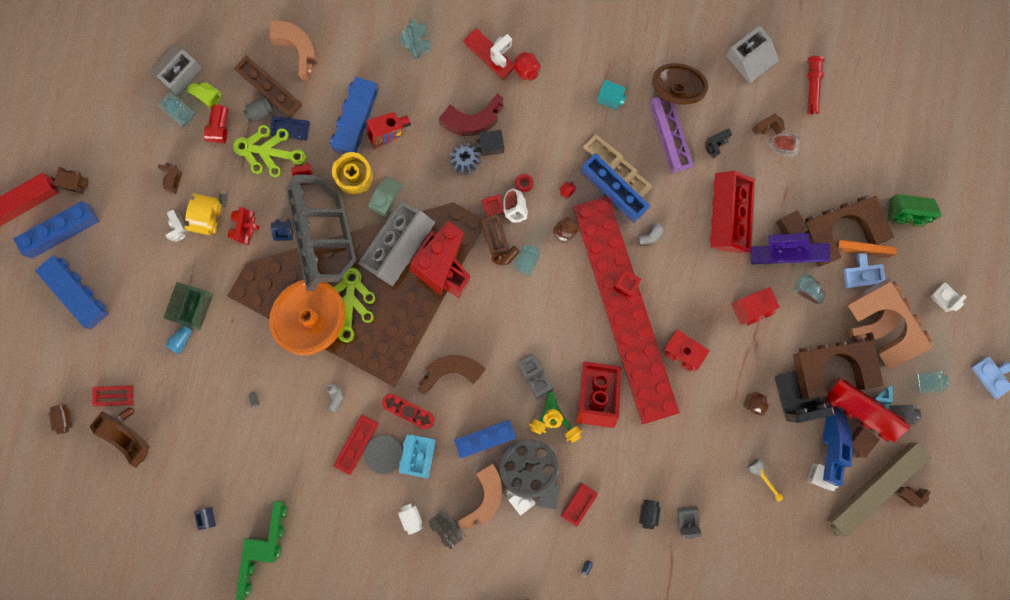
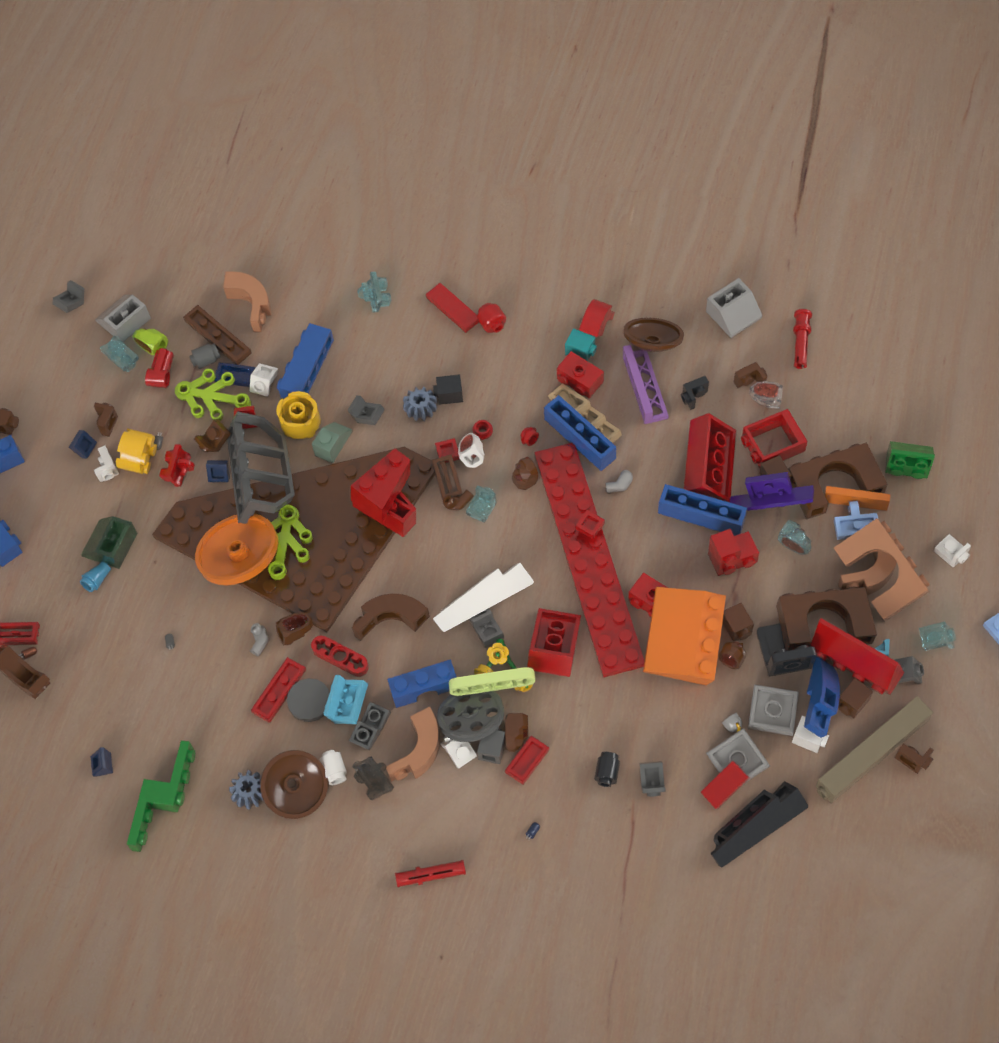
camera: 10 degrees right, 20 degrees down
light grey slope [358,201,435,286] -> none
red torso [366,112,411,149] -> none
dark red arch [439,93,504,136] -> none
white bracket [491,34,512,68] -> none
none -> dark grey bracket [53,280,85,313]
none -> dark blue tile [69,430,97,459]
none -> reddish brown bracket [194,420,231,452]
none -> sand blue gear [229,770,264,810]
none -> white bracket [249,363,278,396]
none -> reddish brown dish [260,750,328,819]
none -> reddish brown rock [276,613,313,645]
none -> dark grey bracket [348,395,385,425]
none -> dark grey slope [349,702,391,750]
none -> white wedge [433,563,534,632]
none -> yellowish green beam [449,667,535,696]
none -> reddish brown rock [505,713,528,752]
none -> red brick [557,351,604,399]
none -> red brick [579,299,615,337]
none -> orange slope [643,587,726,686]
none -> blue brick [658,484,747,536]
none -> red tile [701,761,750,809]
none -> light grey plate [706,728,770,784]
none -> black wedge [711,781,808,868]
none -> reddish brown brick [722,603,754,641]
none -> red window [741,409,808,468]
none -> light grey plate [748,684,799,736]

